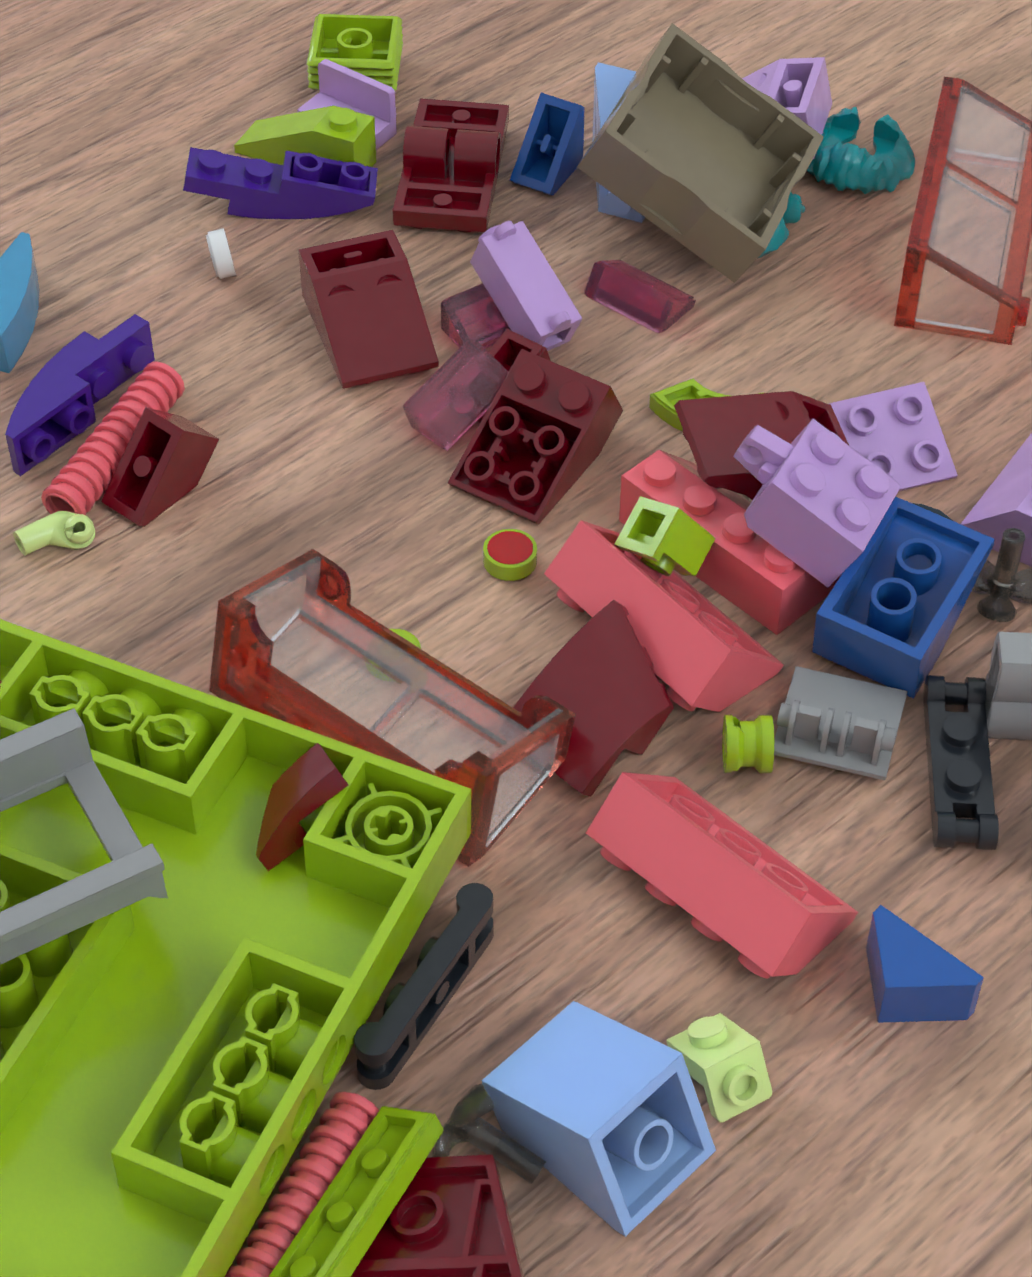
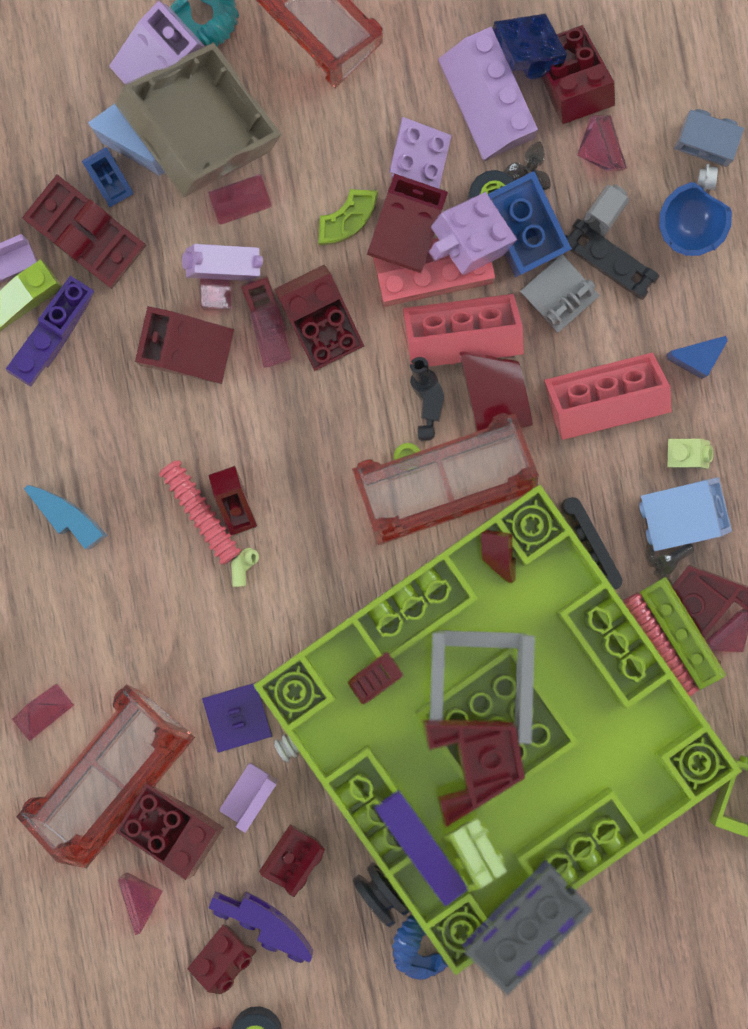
camera: 60 degrees left, 40 degrees up
dark purple slope [5,314,155,476] -> none
white tile [206,228,236,279] -> none
tile [483,529,537,581] -> none
lime brick [614,496,716,577] -> none
lime wheel [722,715,774,773] -> none
none -> black arm [410,357,445,441]

